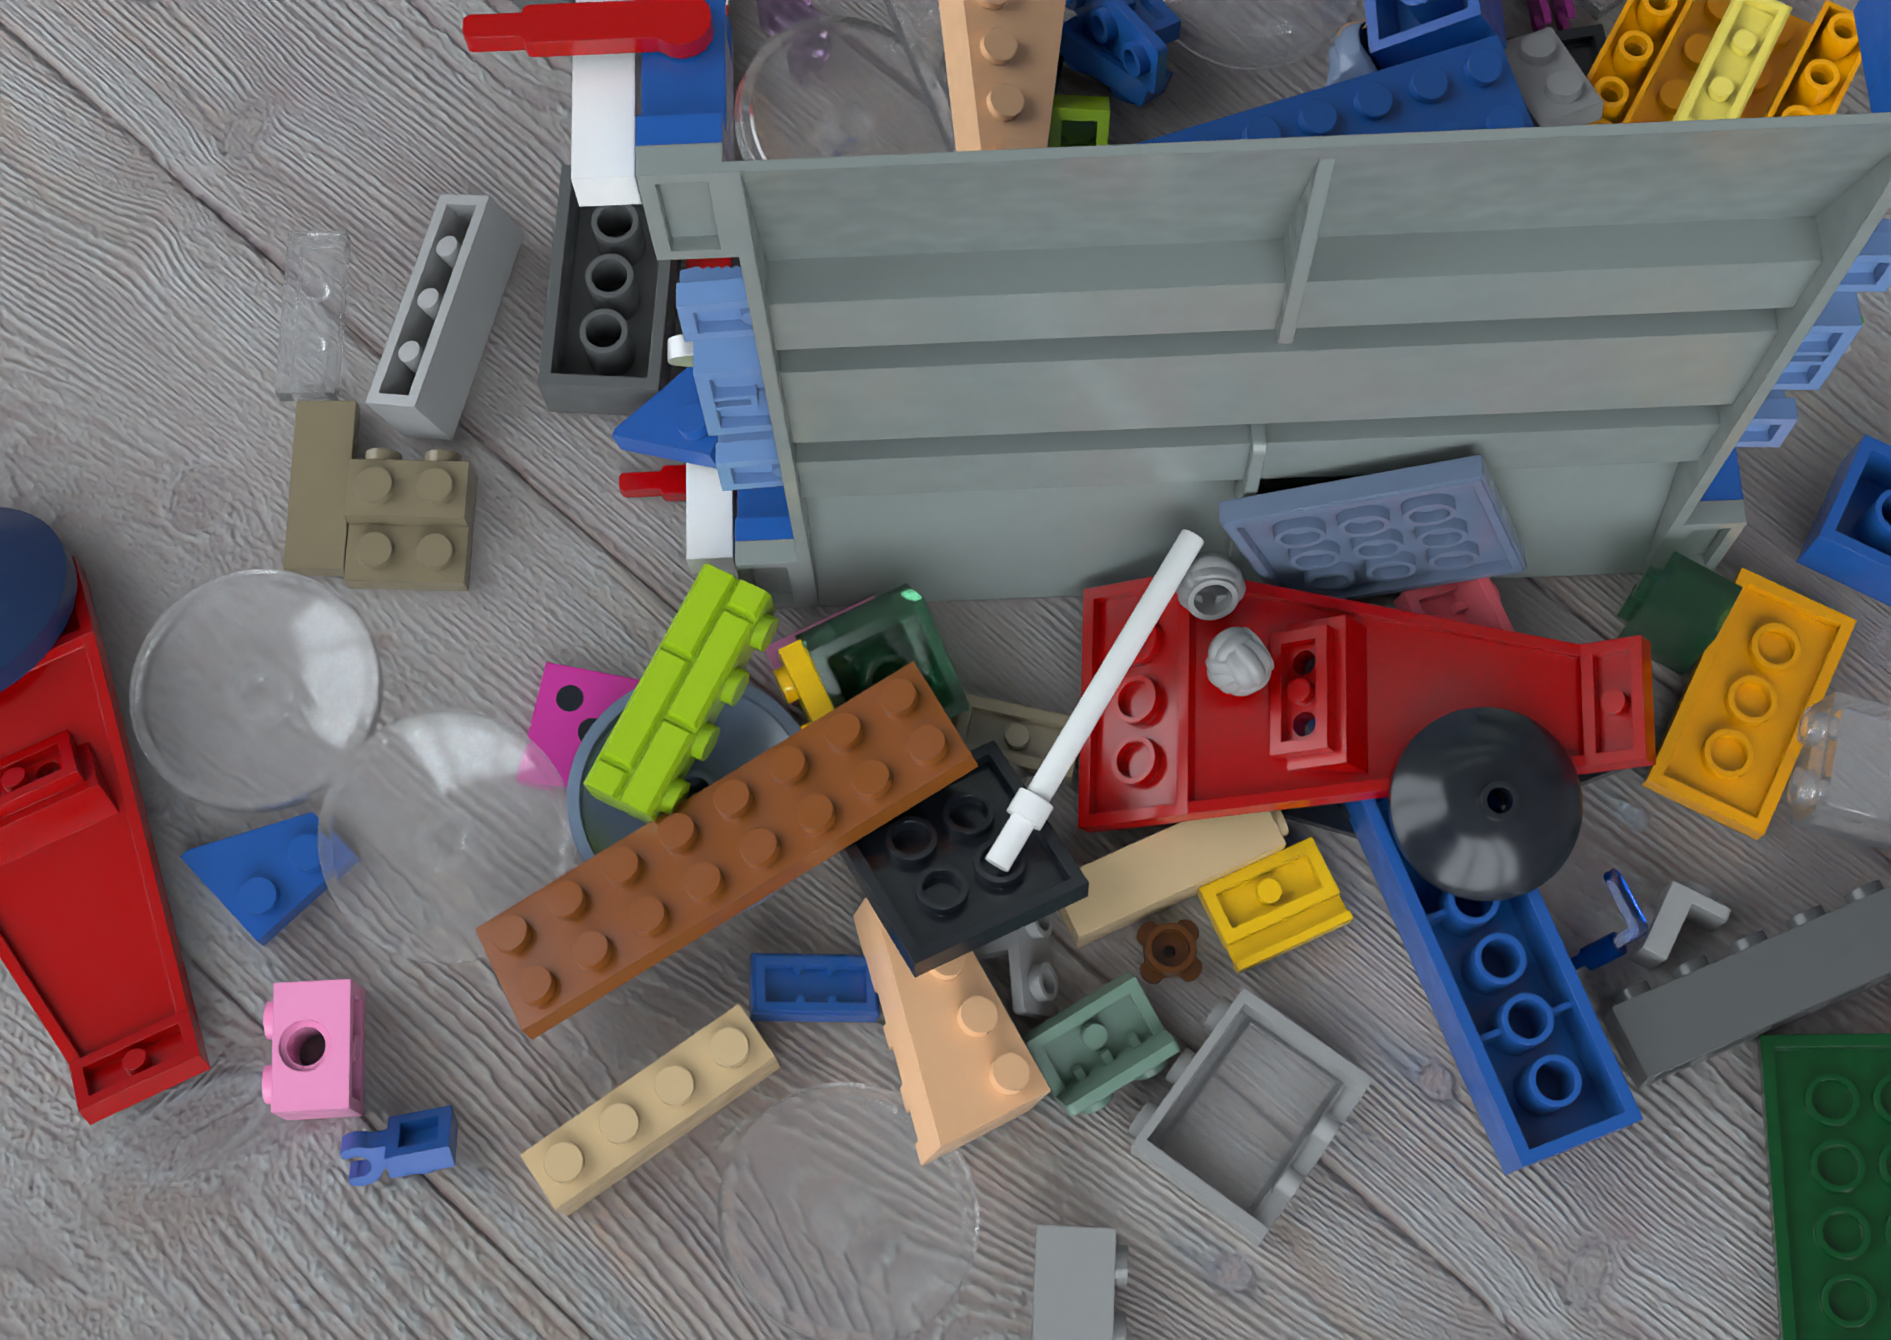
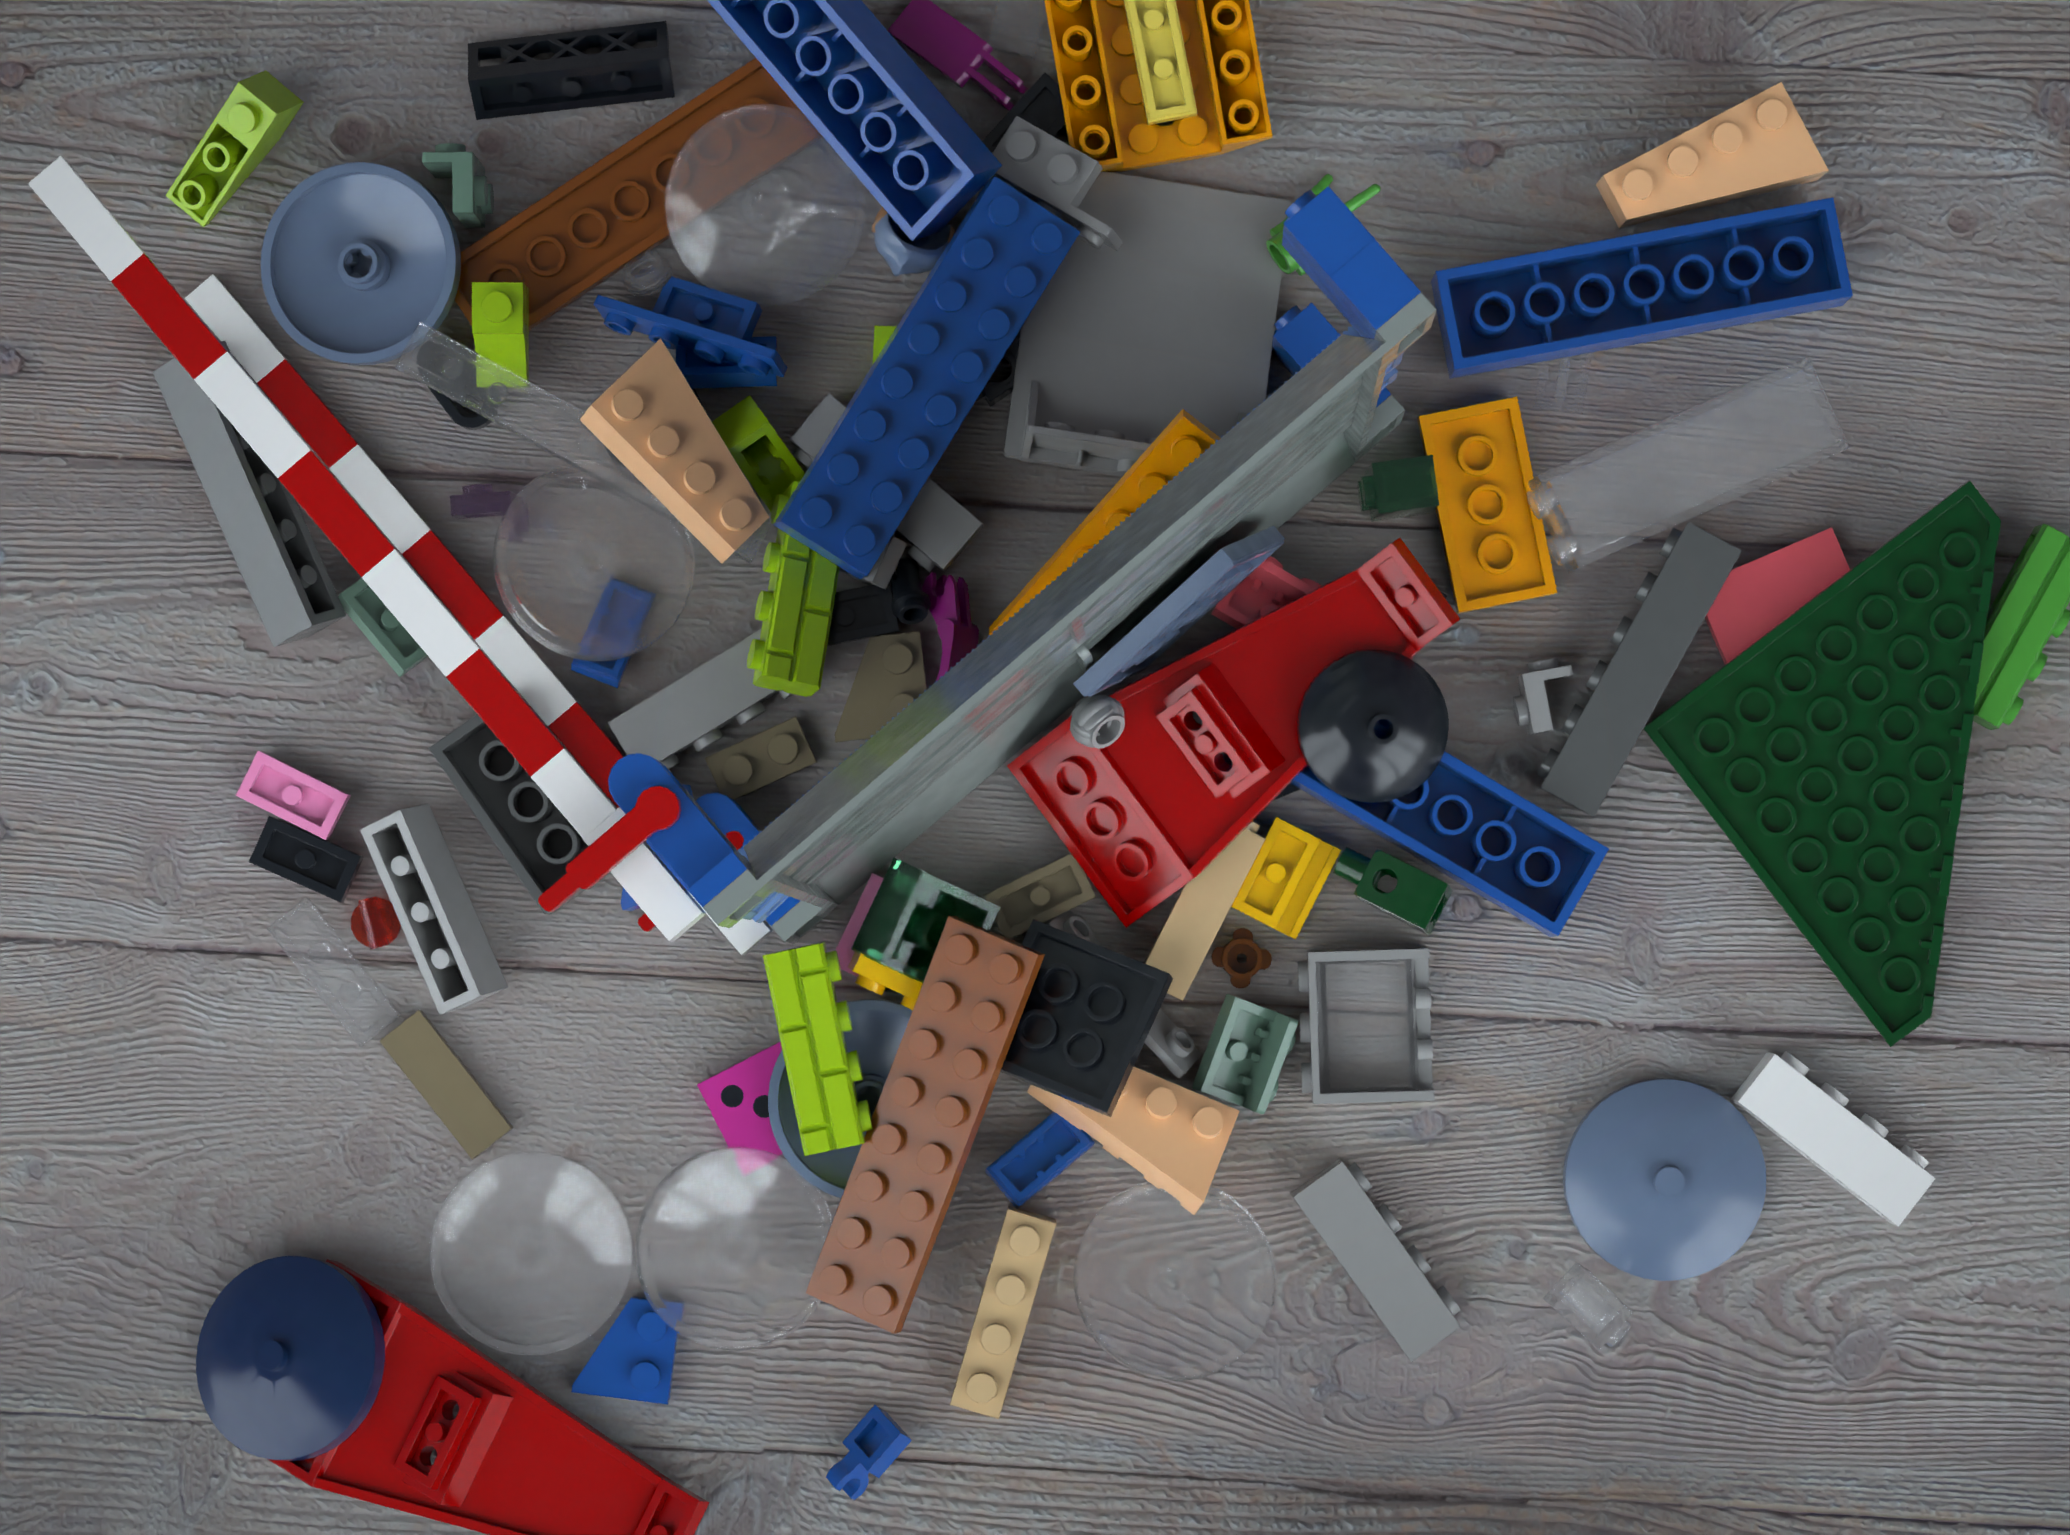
camera: 40 degrees left, 15 degrees up
bright pink brick [262,979,365,1120] -> none
dark tan plate [343,448,478,591] -> none
white bar [985,529,1204,872] -> none
light grey piece [1205,627,1274,696] -> none
clear blue piece [1570,868,1648,971] -> none
none -> bright pink plate [235,751,351,840]
none -> black plate [249,816,364,903]
none -> clear red plate [351,896,402,950]
none -> dark green torso [1333,847,1453,936]

